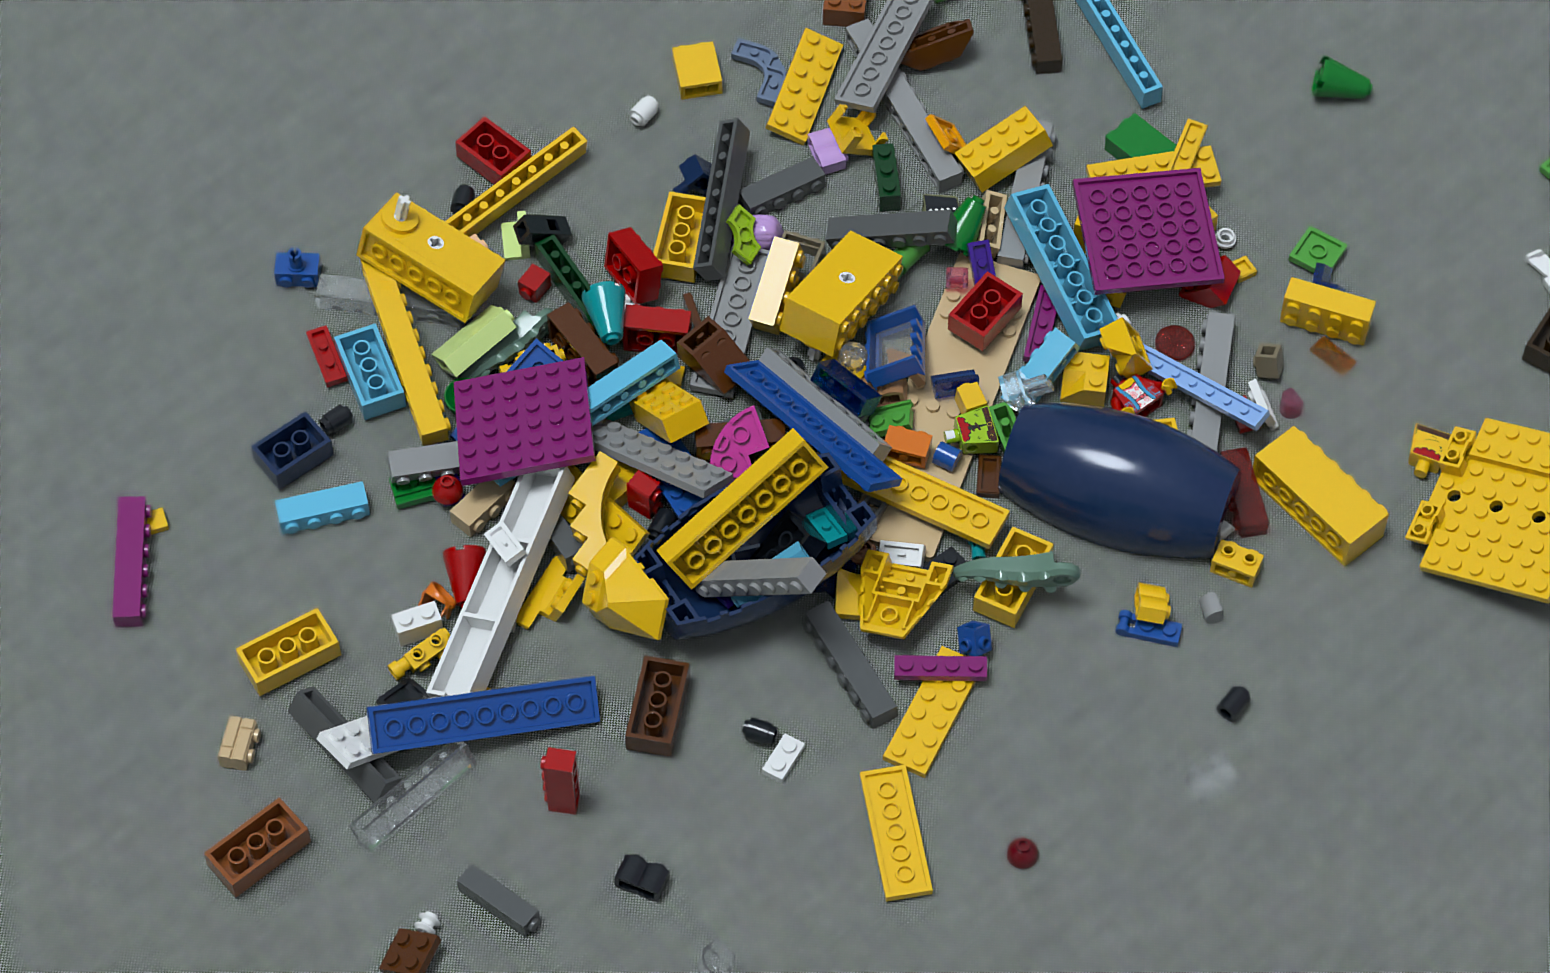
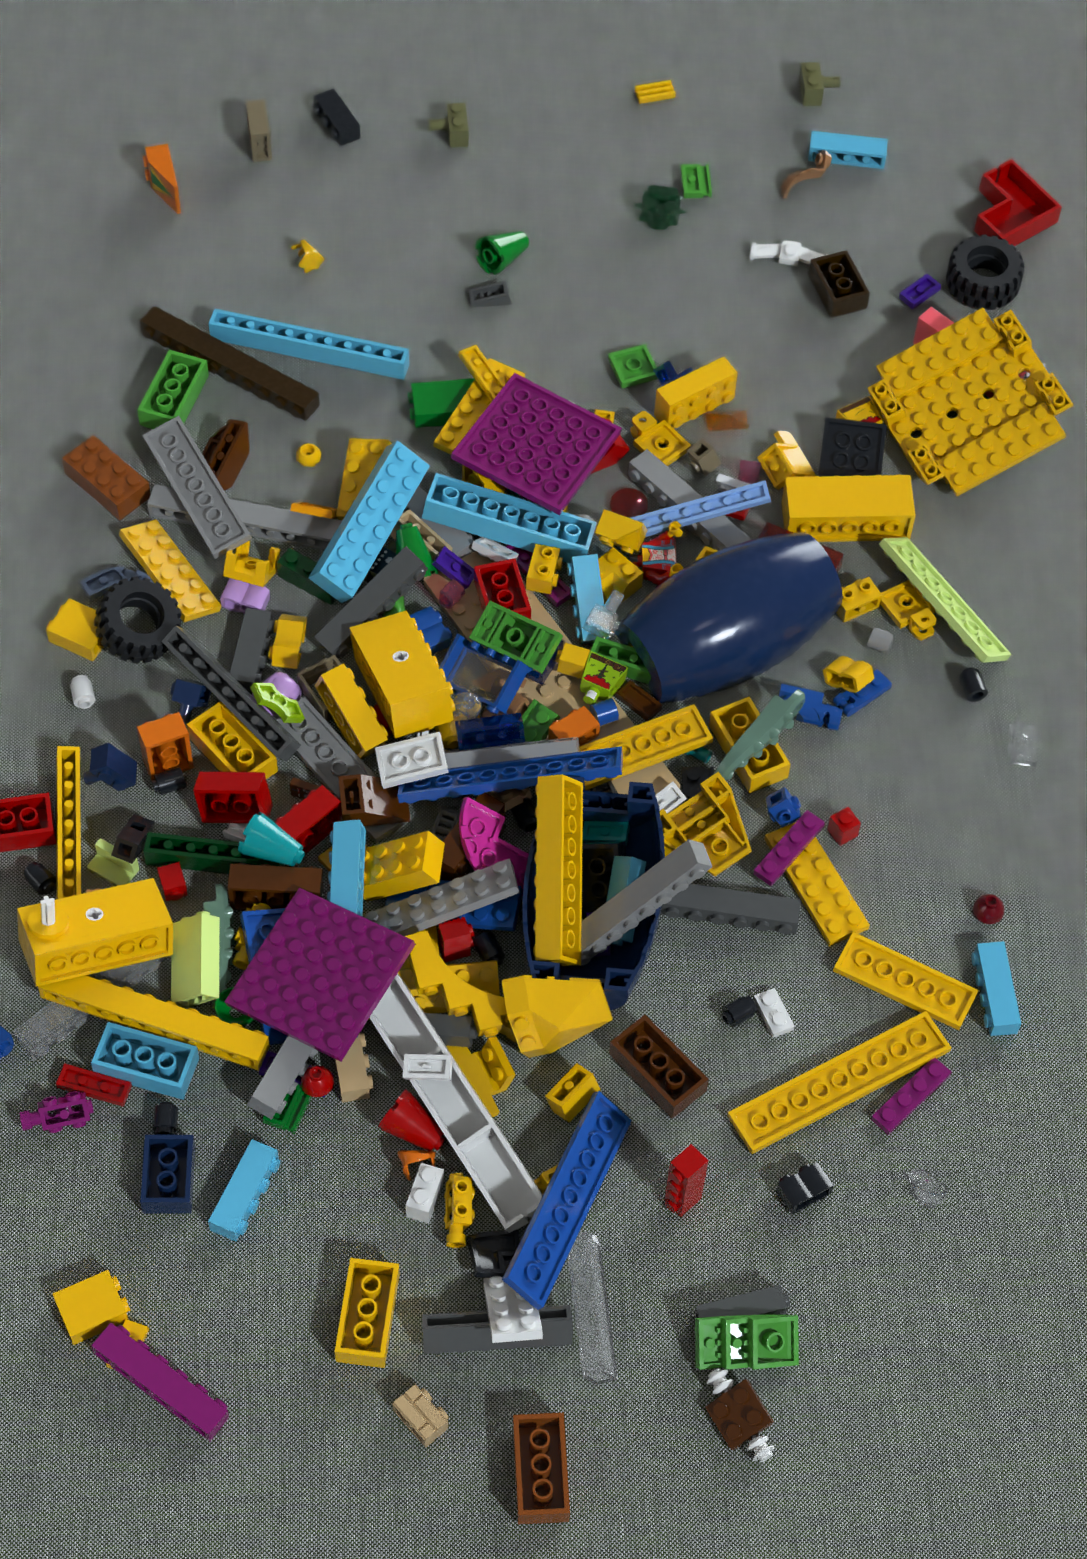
camera: 55 degrees left, 0 degrees up
none -> magenta brick [19,1091,94,1133]
none -> yellow brick [53,1270,131,1345]
none -> dark blue brick [83,743,137,791]
none -> black tyre [94,577,182,664]
none -> orange brick [137,712,194,780]
none -> black brick [151,766,187,795]
none -> yellow brick [268,614,307,669]
none -> yellow plate [296,443,321,467]
none -> medium azure brick [308,440,430,603]
none -> white plate [375,732,449,789]
none -> blue brick [410,606,452,654]
none -> dark grey slope [468,280,512,307]
none -> bright green brick [469,601,563,674]
none -> white plate [471,537,519,562]
none -> yellow brick [526,544,563,595]
none -> yellow brick [545,1063,601,1123]
none -> yellow plate [630,411,691,466]
none -> clear green brick [634,184,687,230]
none -> bright green slope [695,1314,799,1370]
none -> yellow plate [727,1011,952,1154]
none -> yellow plate [757,431,816,490]
none -> blue plate [779,684,843,731]
none -> black plate [818,417,887,477]
none -> red brick [827,807,861,846]
none -> magenta plate [871,1058,952,1135]
none -> yellowish green plate [879,537,1012,663]
none -> yellow plate [880,580,936,641]
none -> medium azure brick [971,941,1021,1036]

